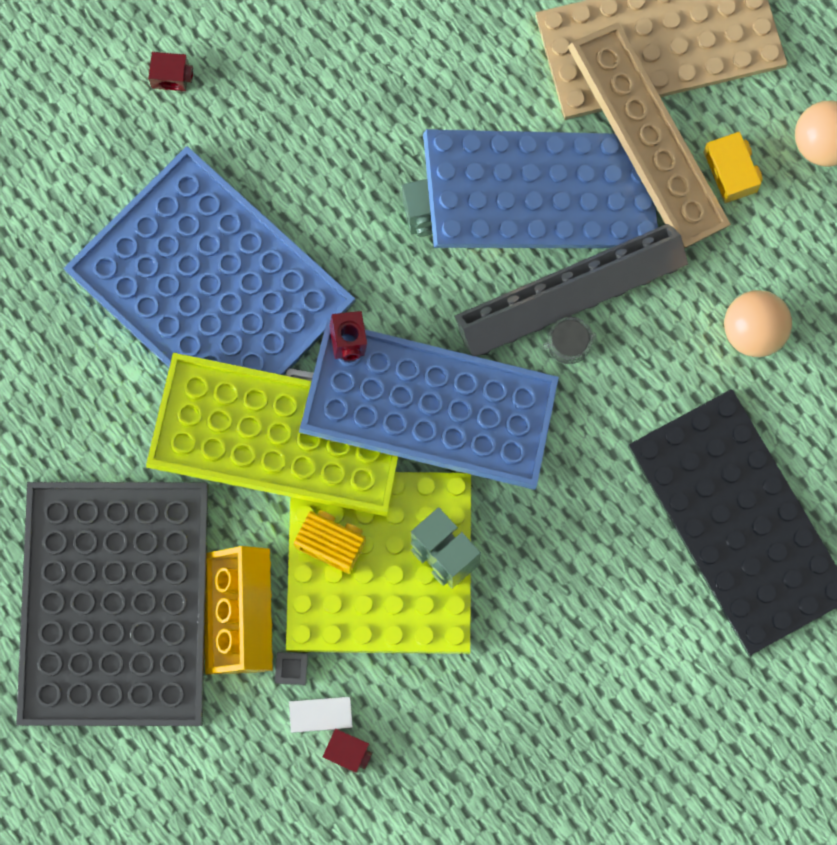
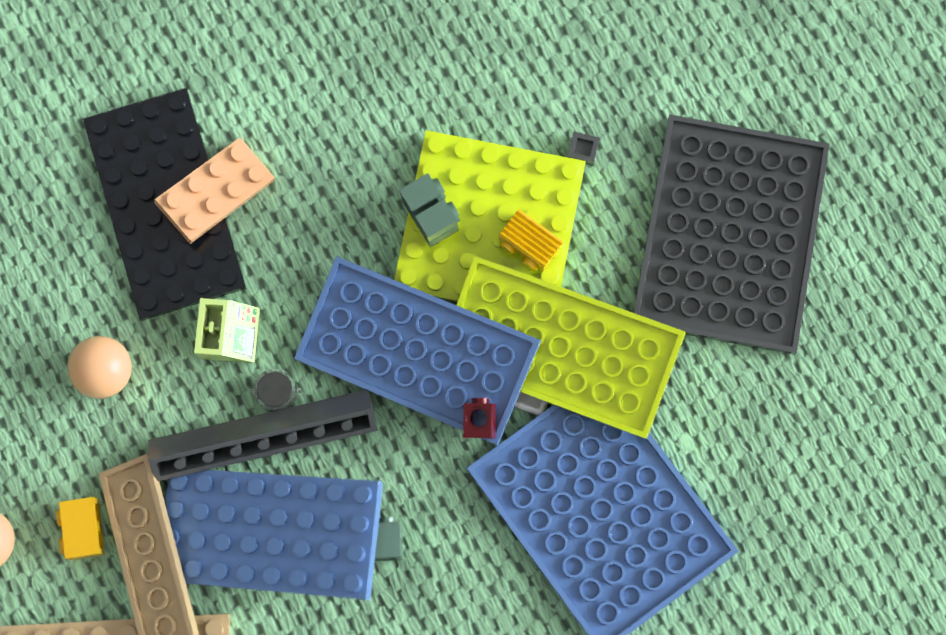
camera: 170 degrees left, 0 degrees up
yellow slope [205,546,273,675] -> none
white tile [289,697,353,733] -> none
dark red brick [323,728,373,773] -> none
none -> light nougat plate [154,138,275,244]
none -> yellowish green slope [194,298,260,363]

